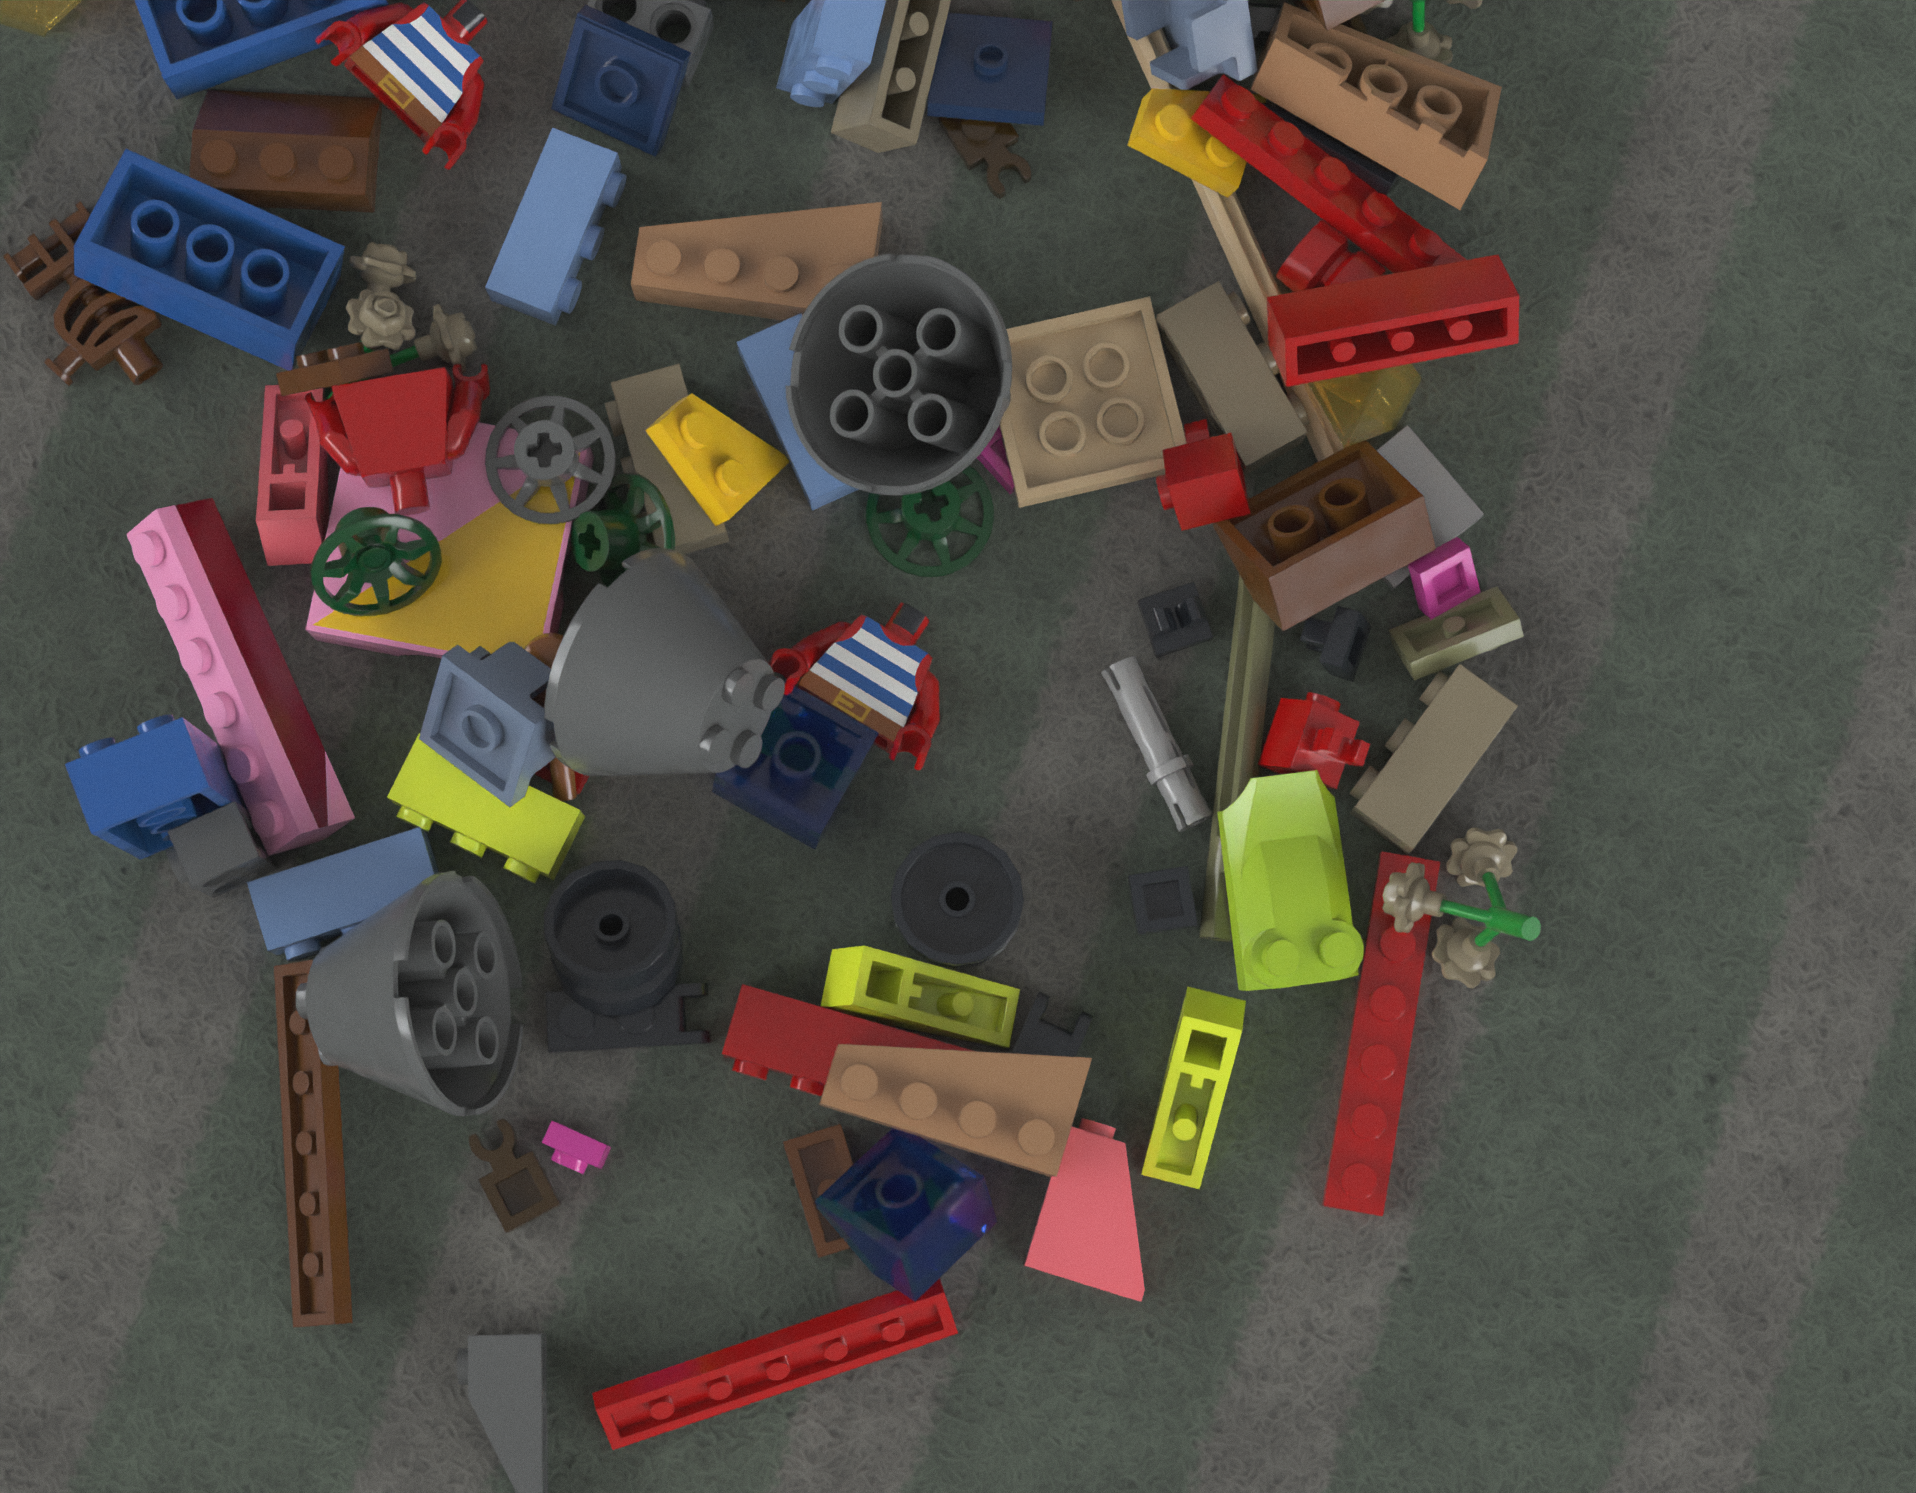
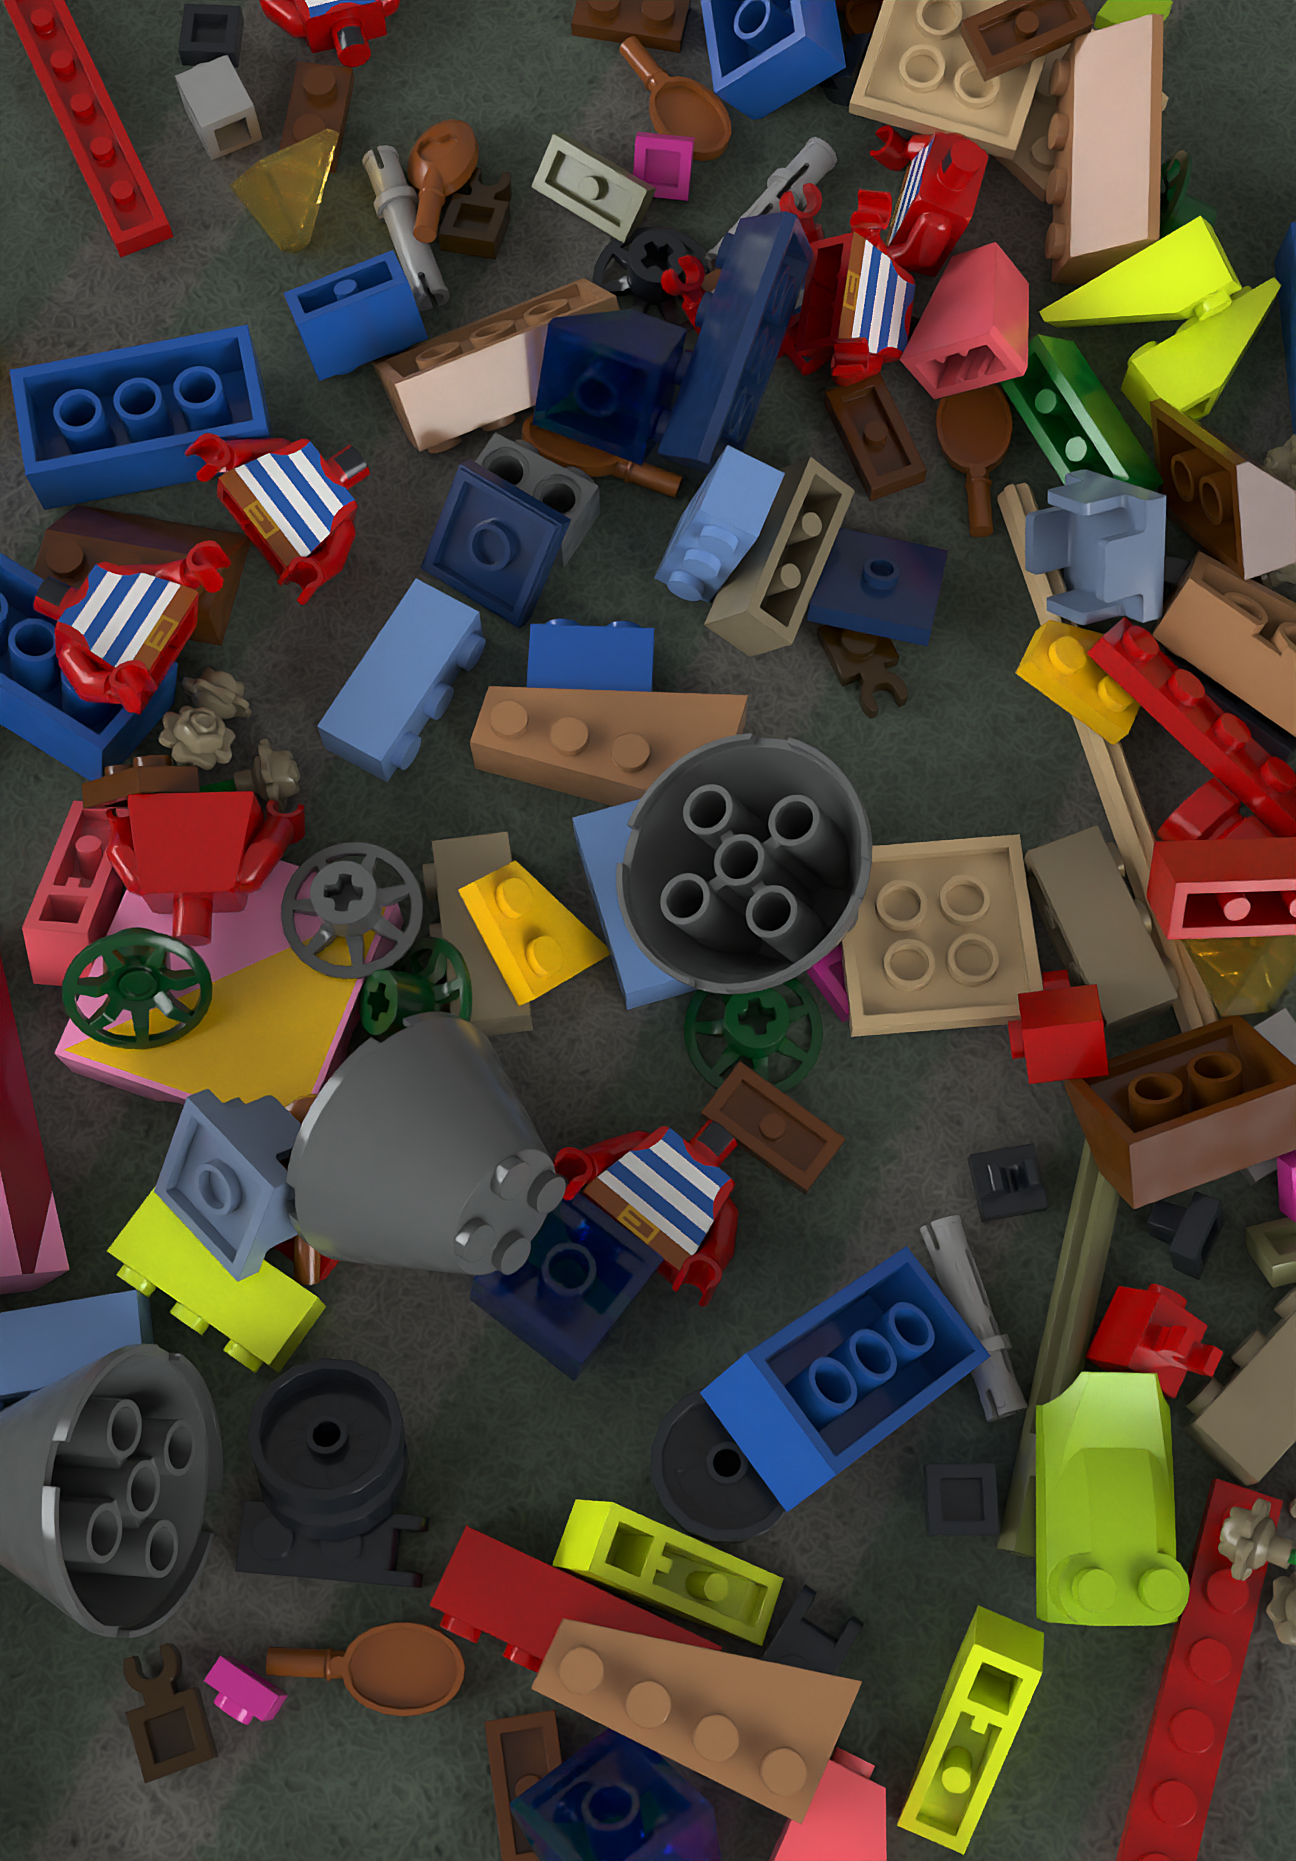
camera: 10 degrees right, 10 degrees down
none -> torso [33,540,232,715]
none -> dark orange piece [266,1622,466,1716]
none -> blue brick [527,619,654,692]
none -> reddish brown plate [700,1061,846,1195]
none -> blue brick [700,1246,991,1512]

